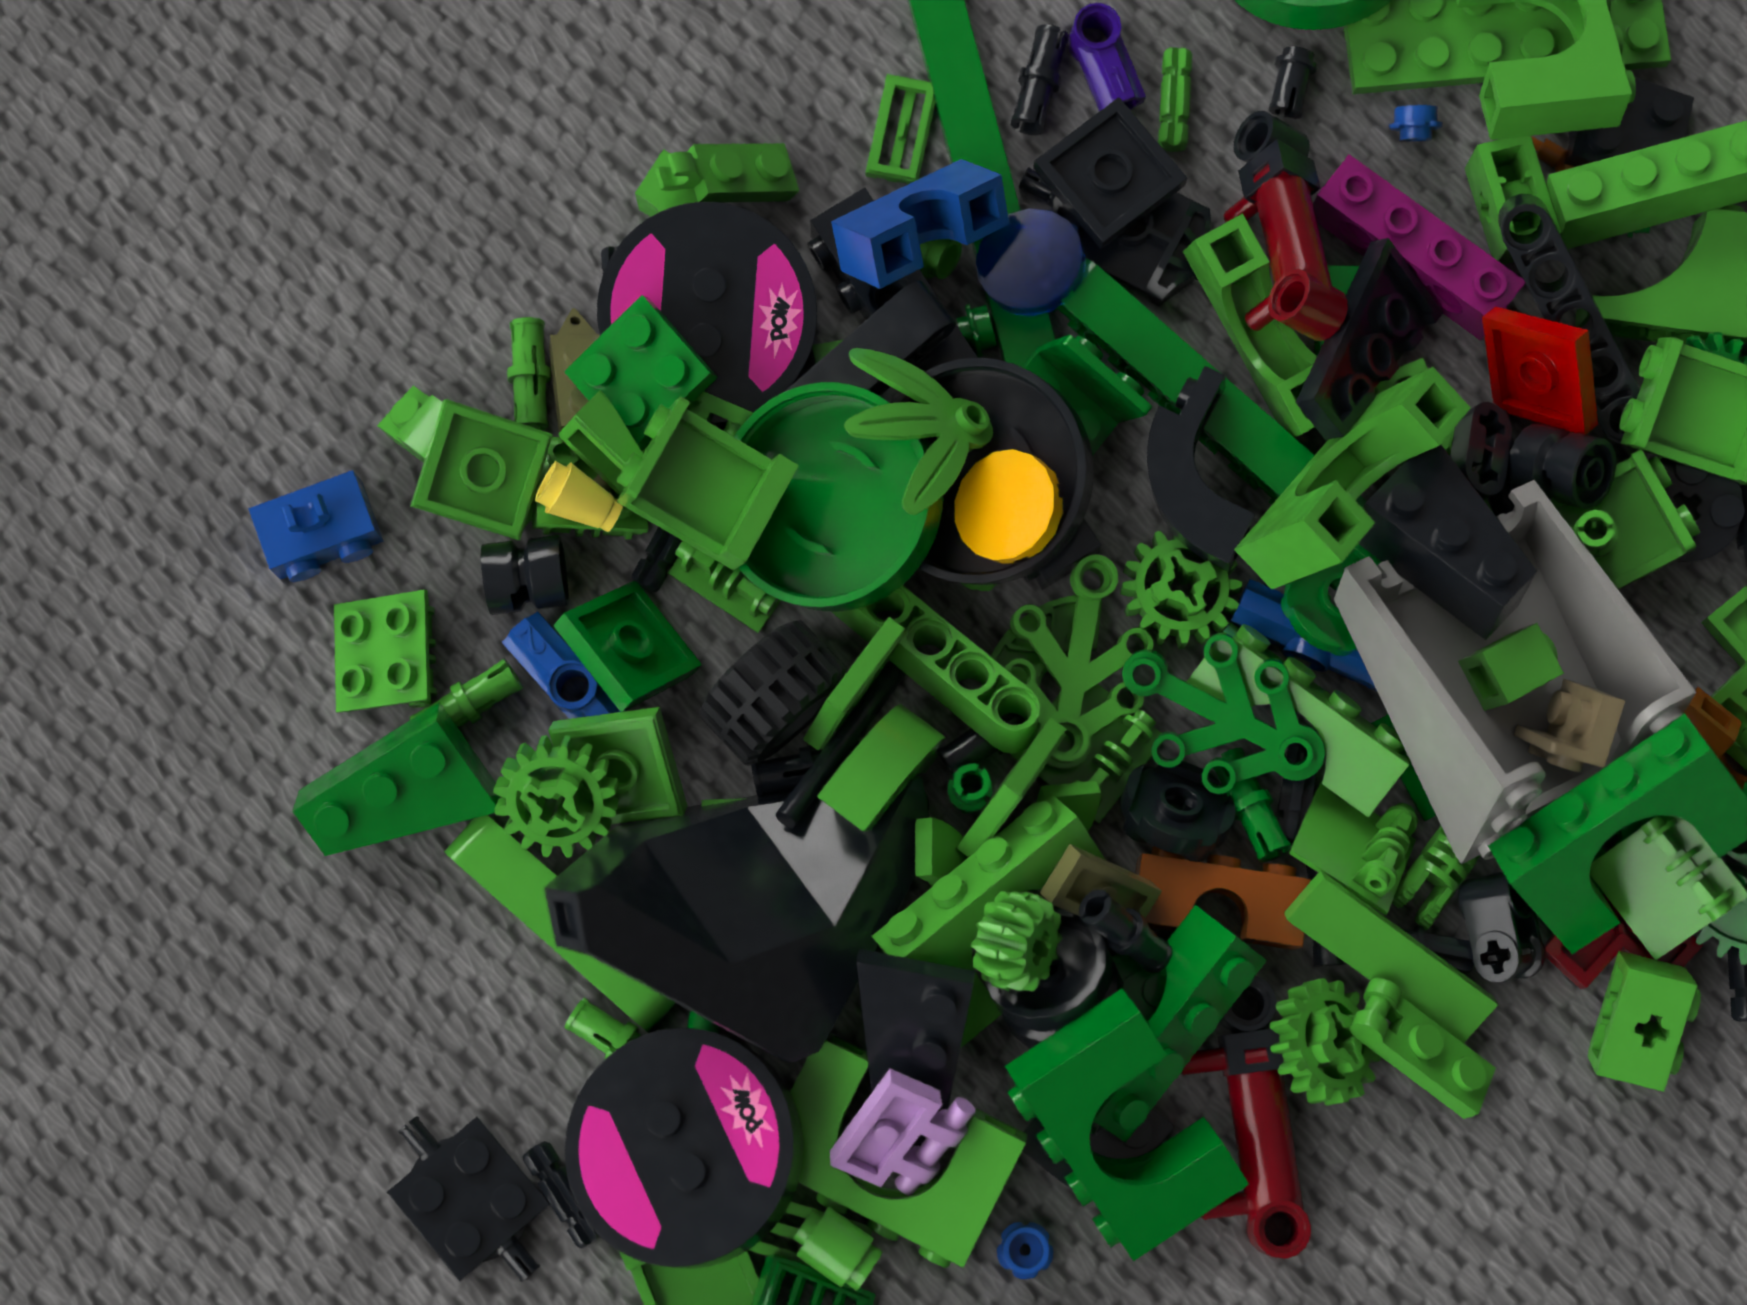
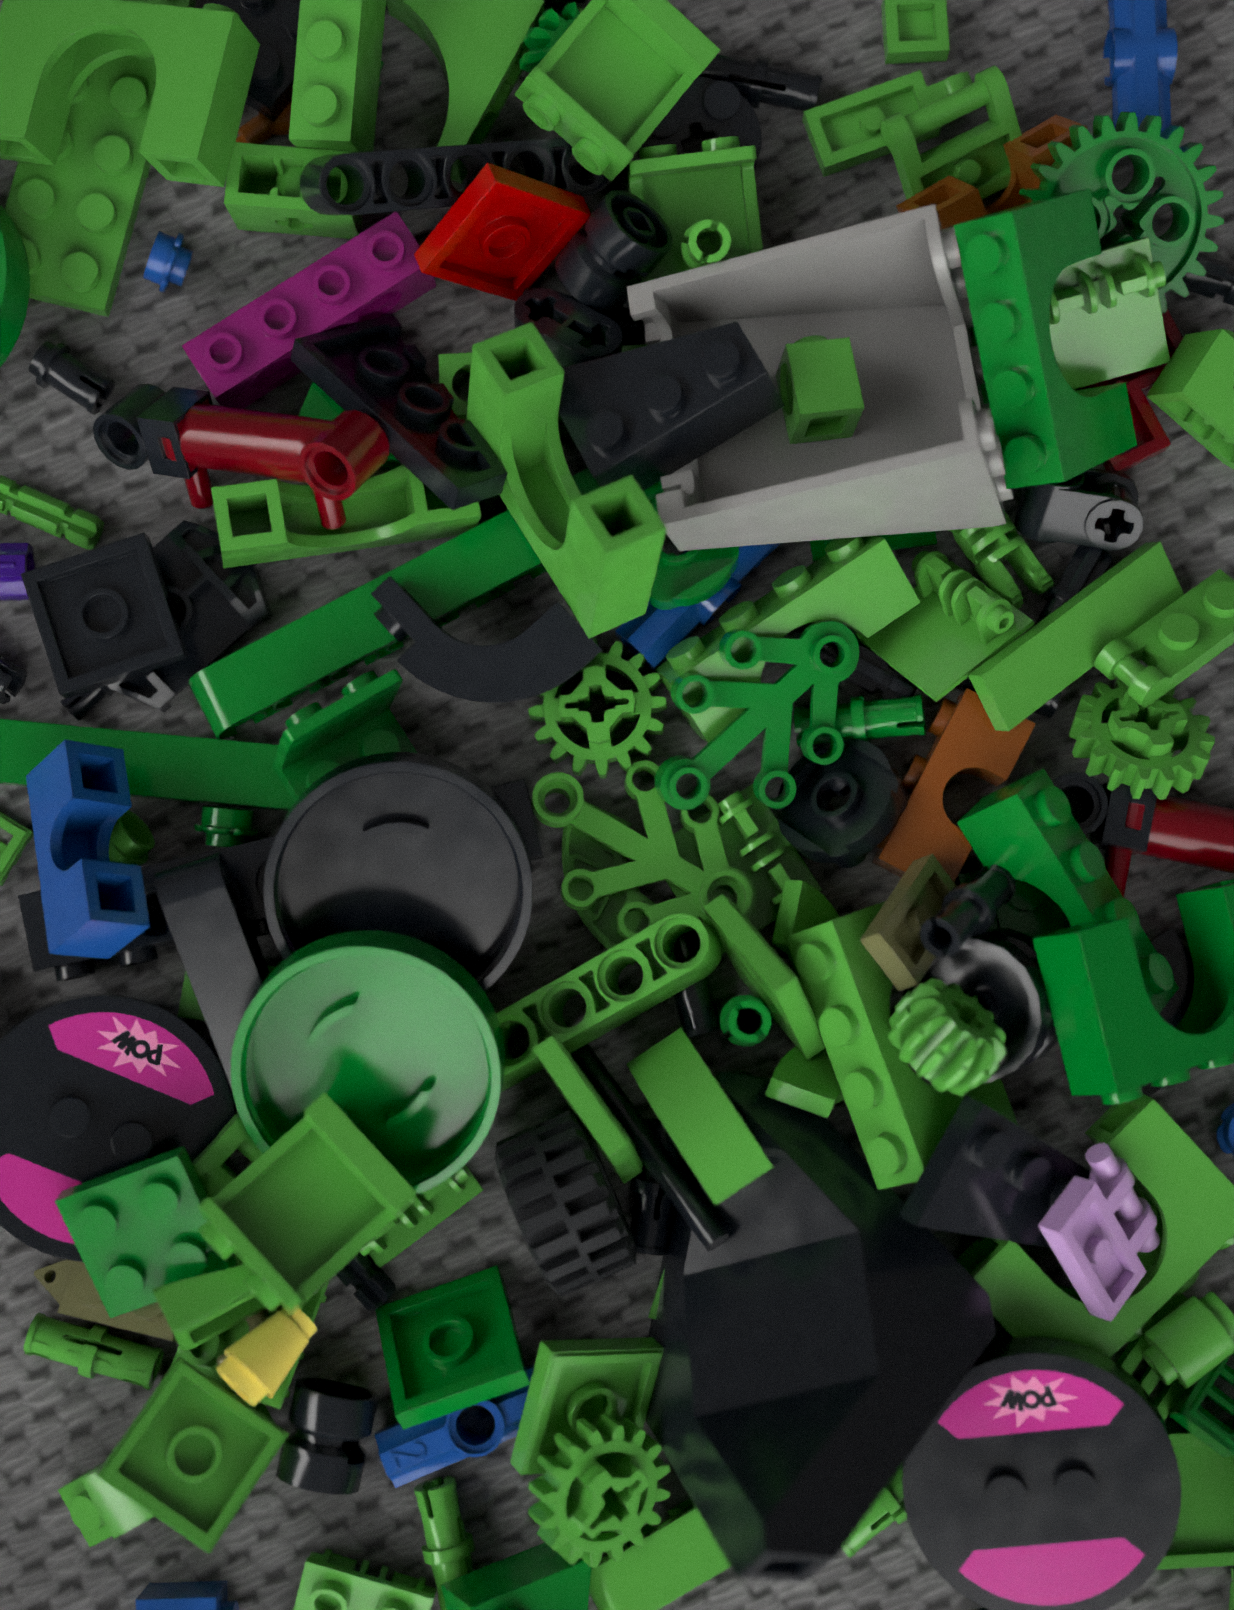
camera: 70 degrees left, 5 degrees up
bright green plant [844,348,993,515] -> none
yellow tile [955,449,1063,564] -> none
clear blue tile [976,208,1086,316] -> none
dark tan bracket [1514,679,1625,772] -> none

